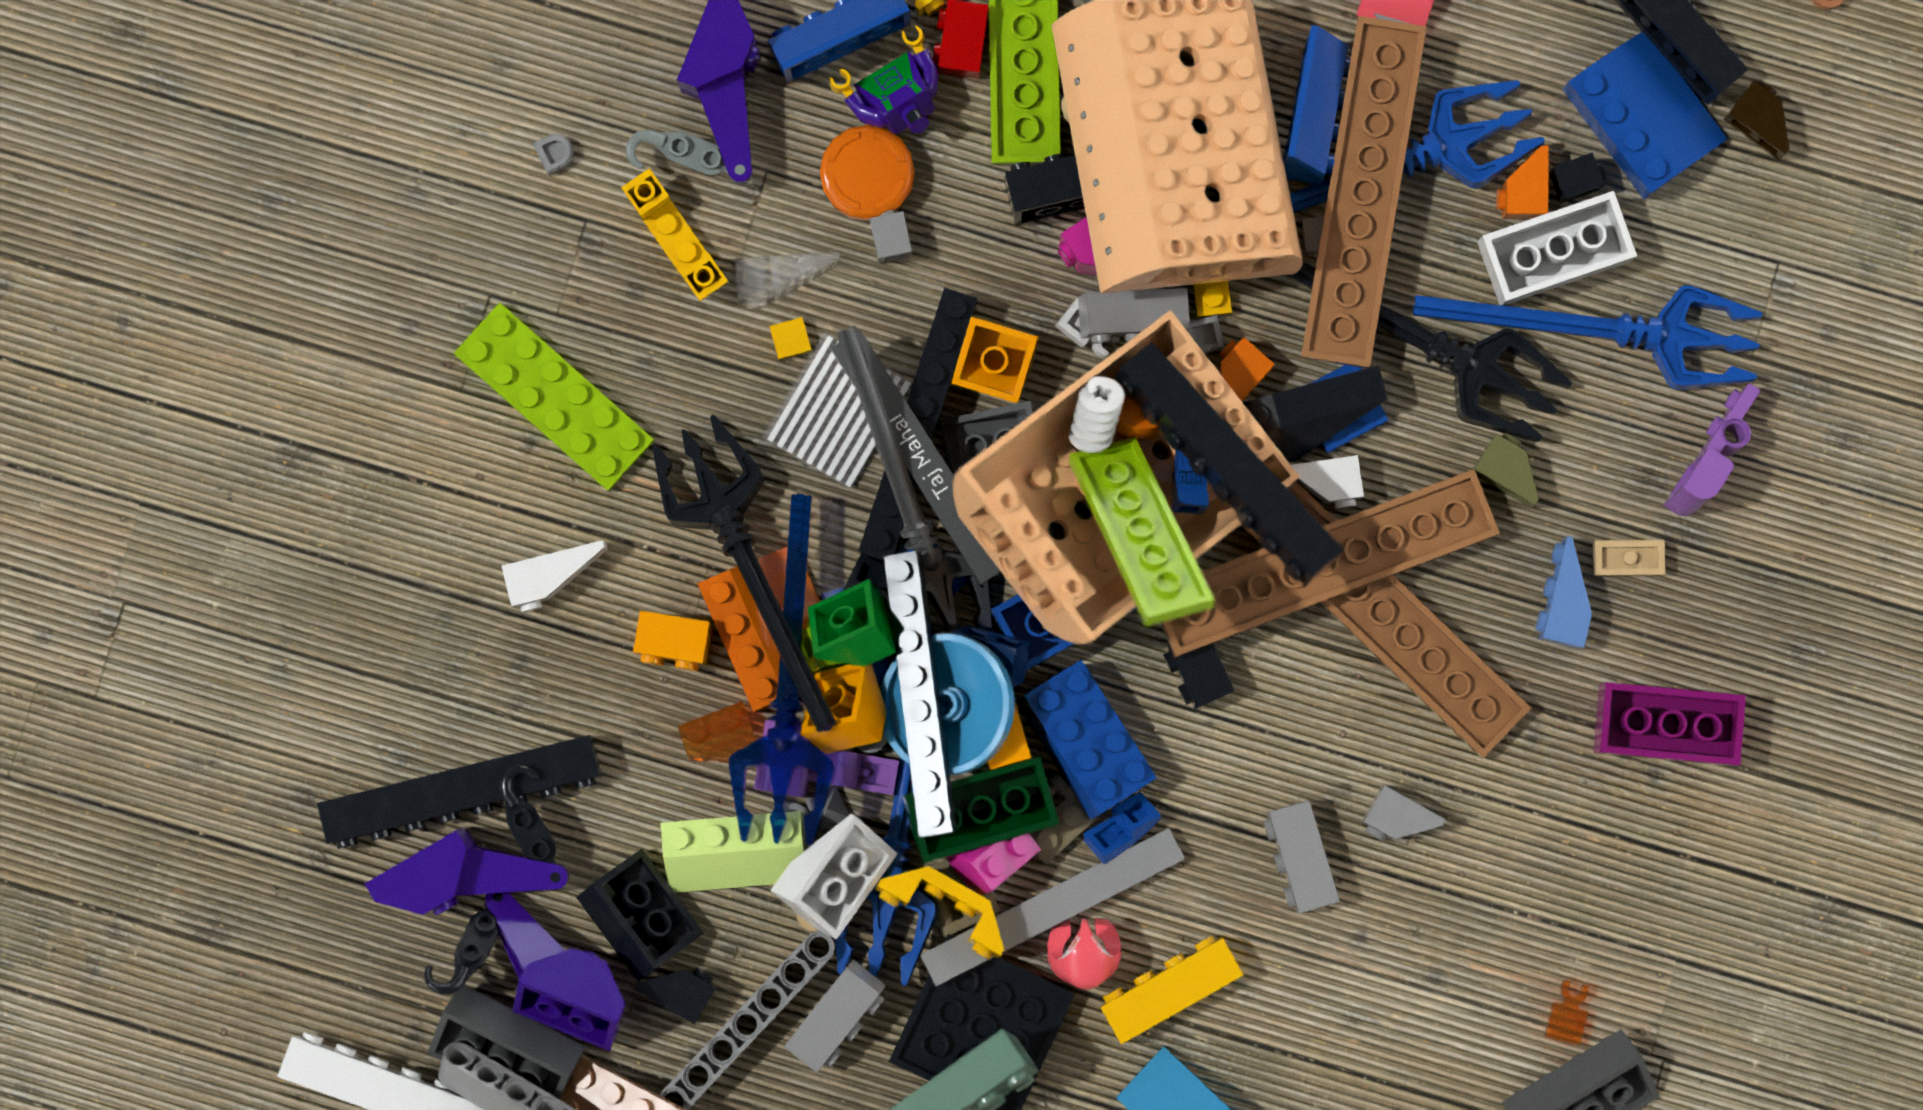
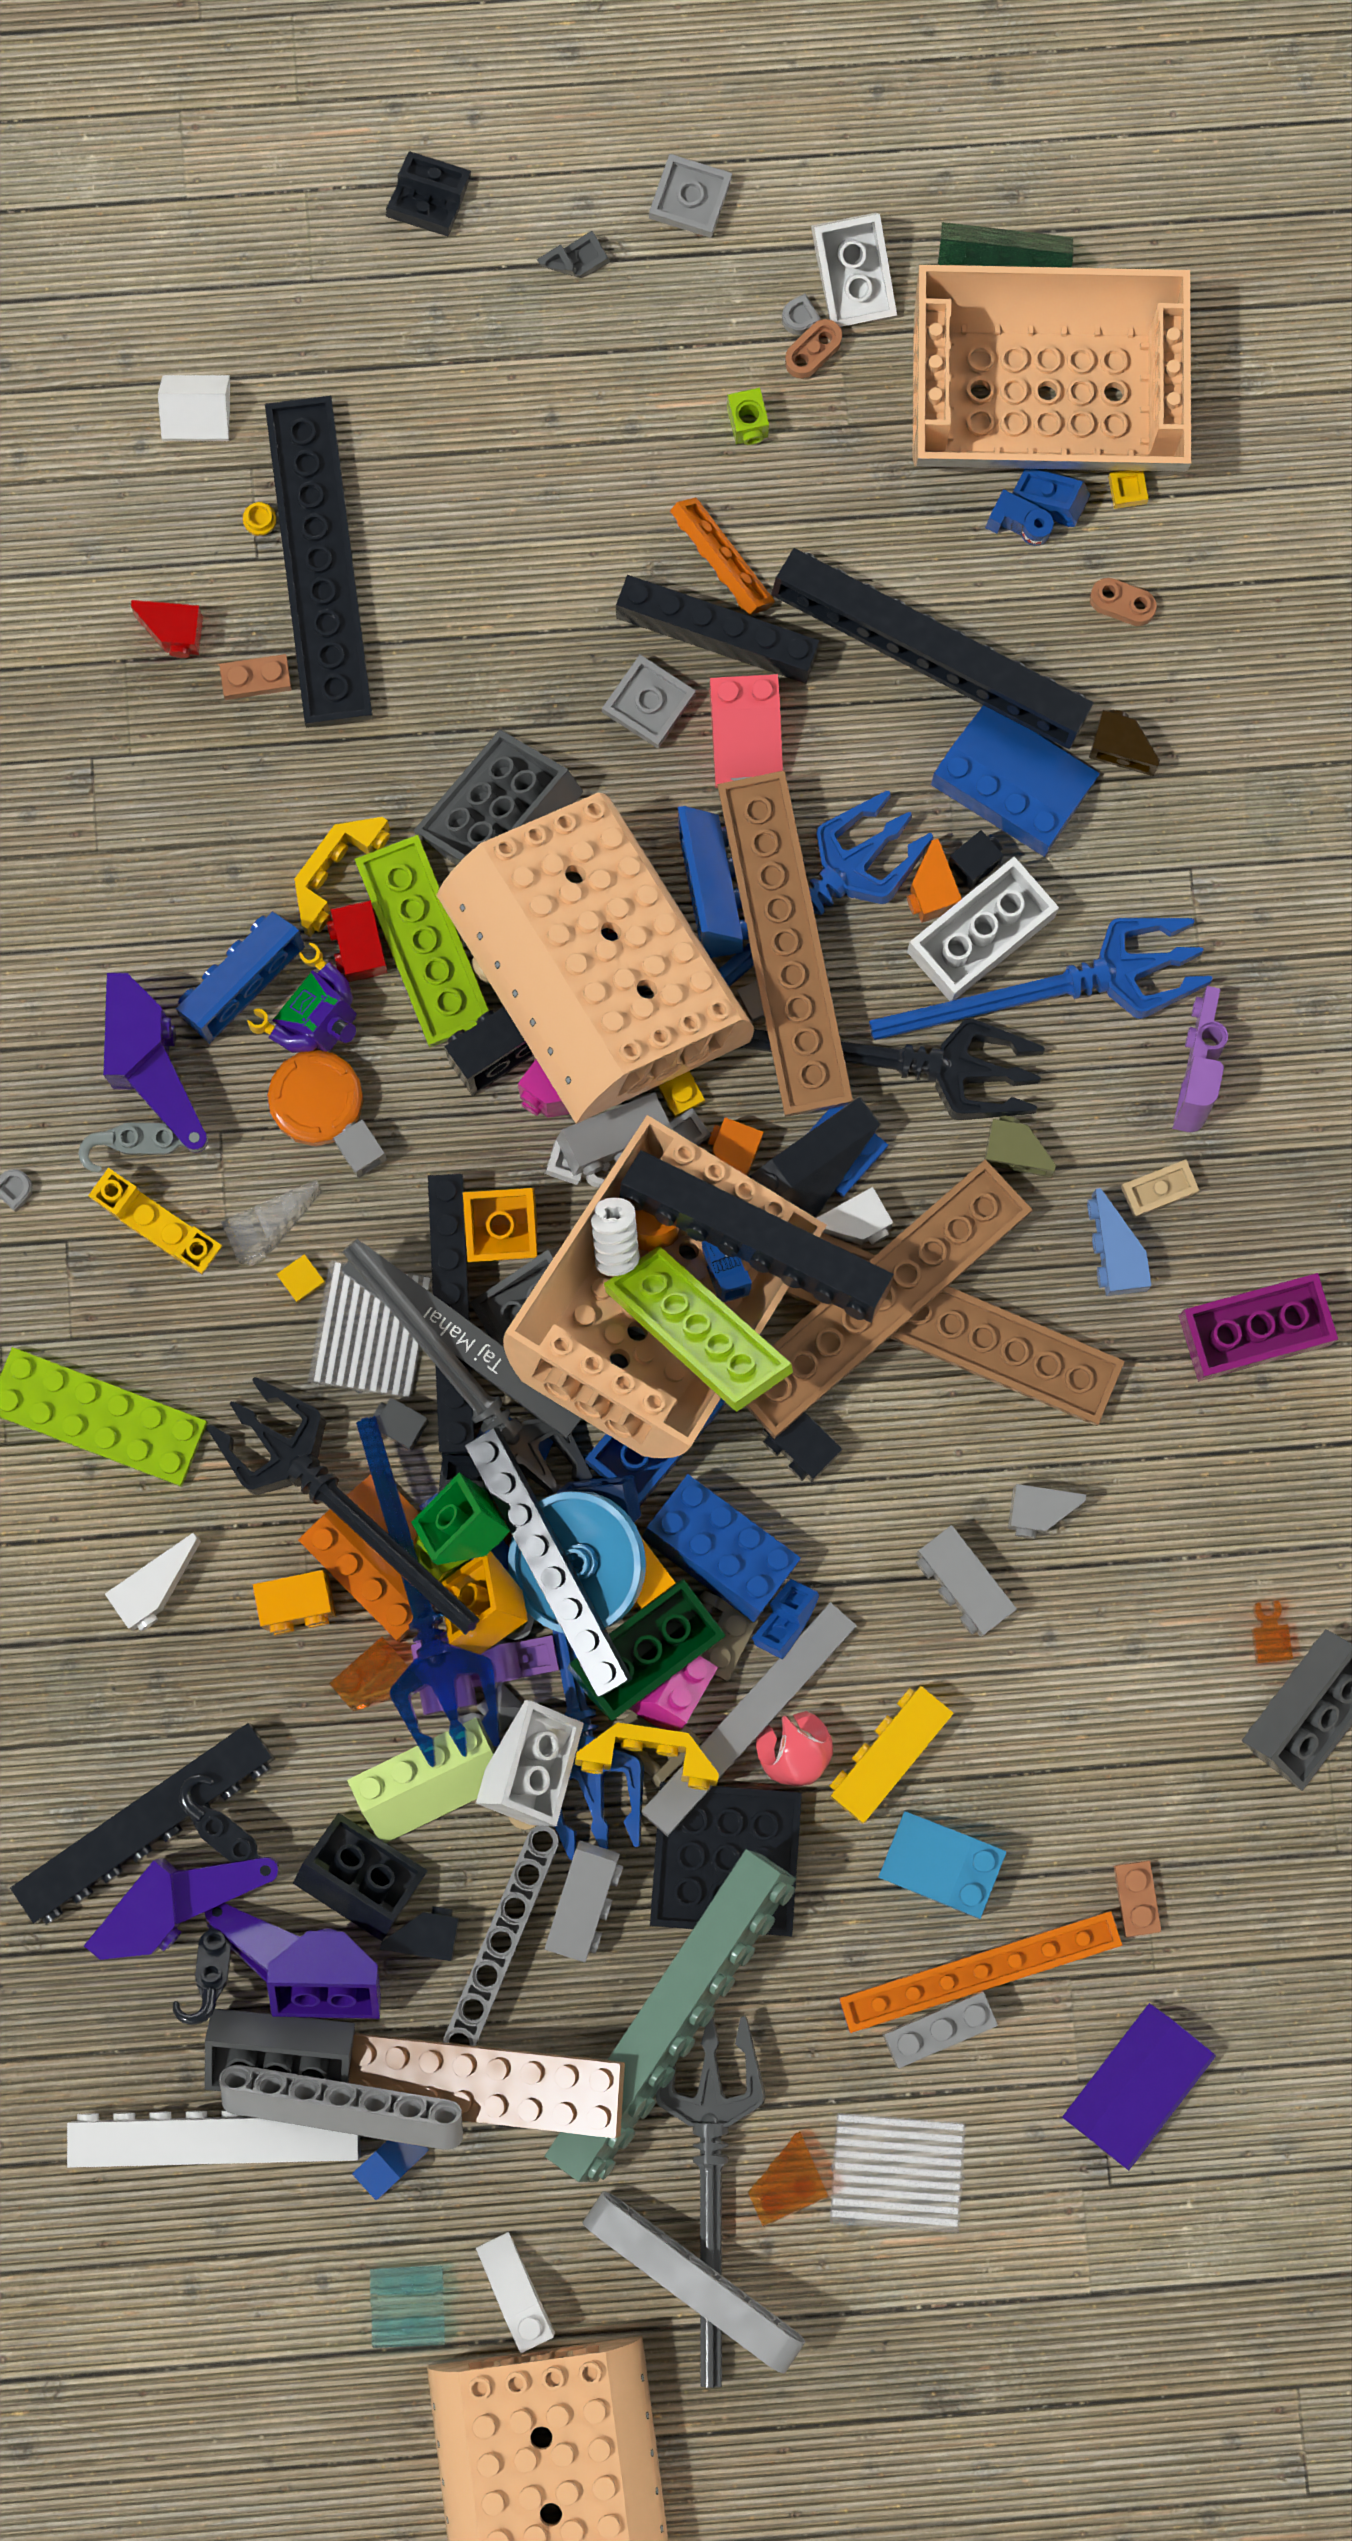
camera: 25 degrees left, 5 degrees down
none -> dark grey brick [372,1397,429,1452]

